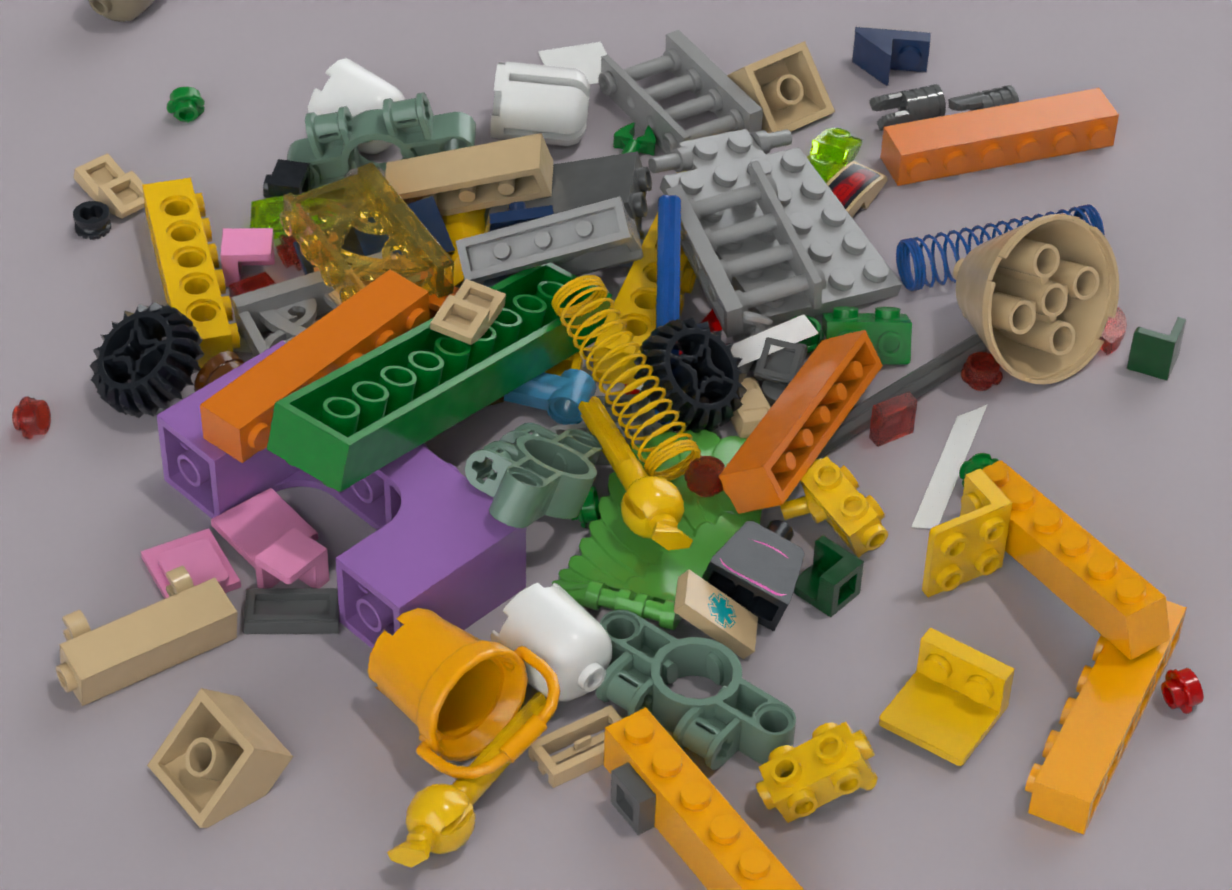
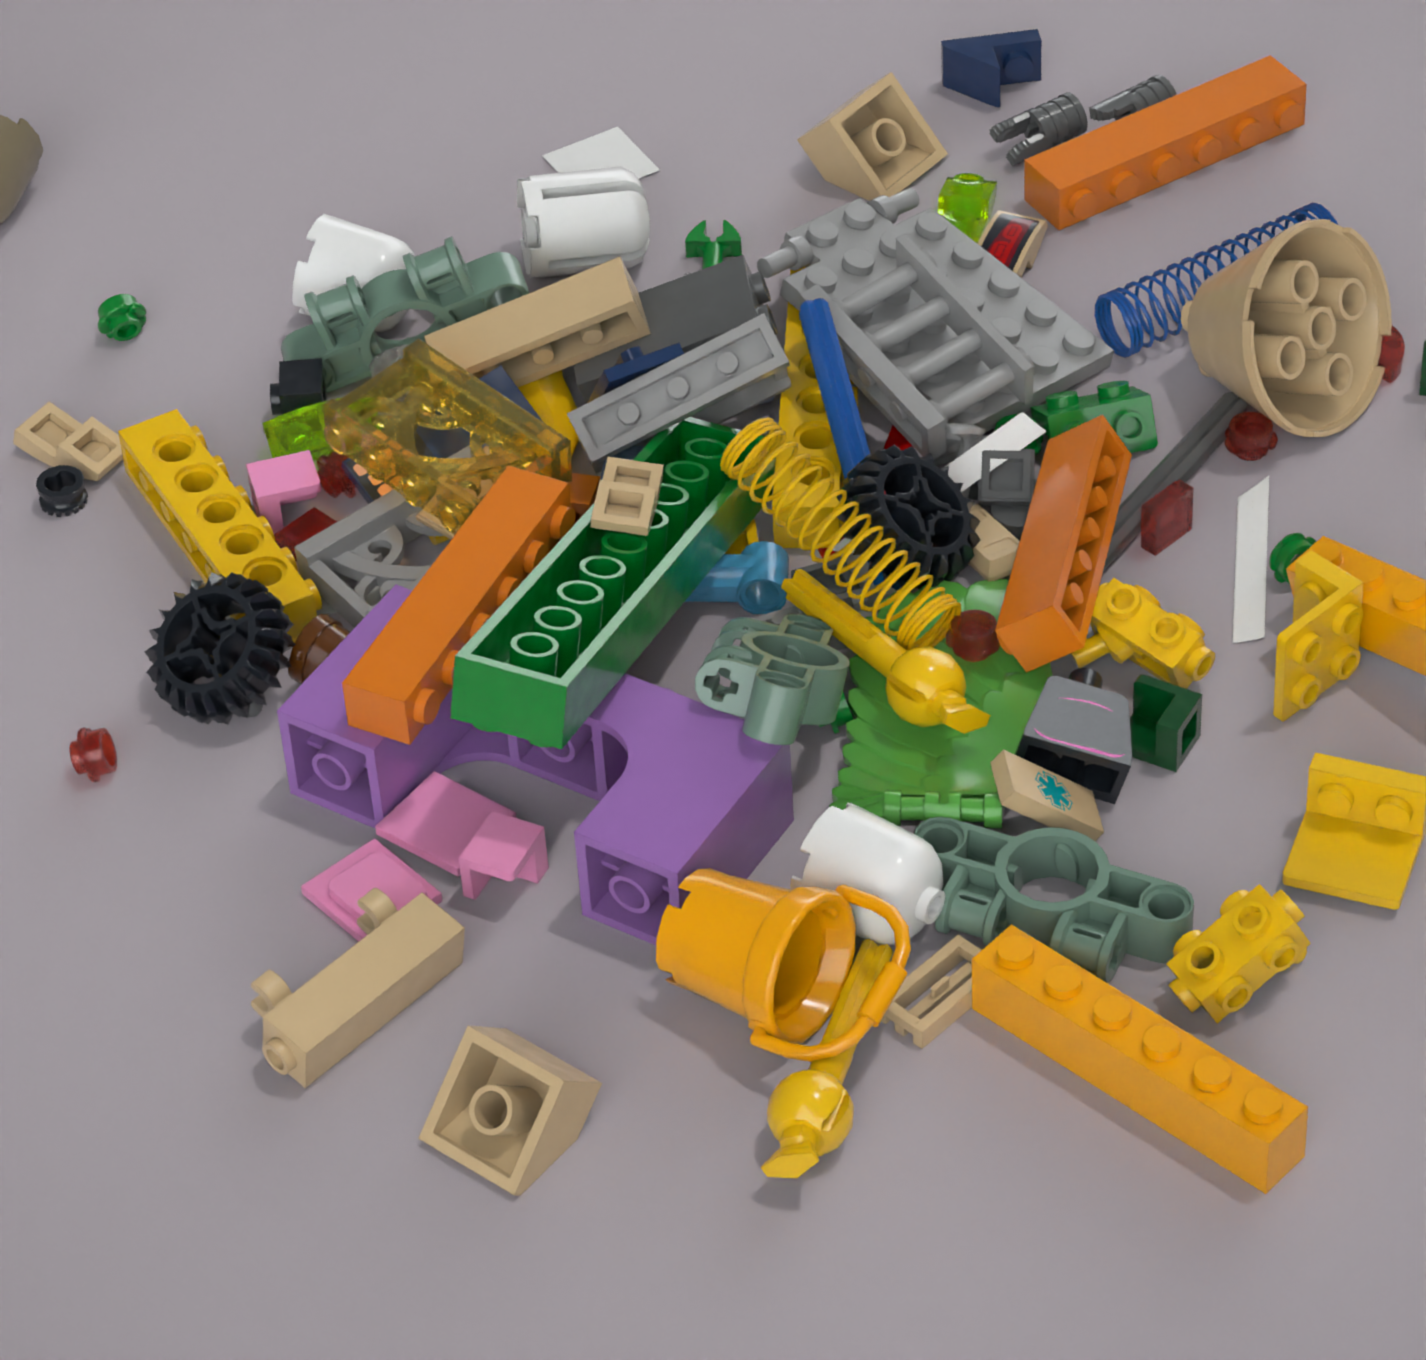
camera: 10 degrees left, 0 degrees up
dark grey tile [244,588,340,634] -> none
light grey fence [598,30,763,154] -> none
dark grey tile [611,763,656,835] -> none

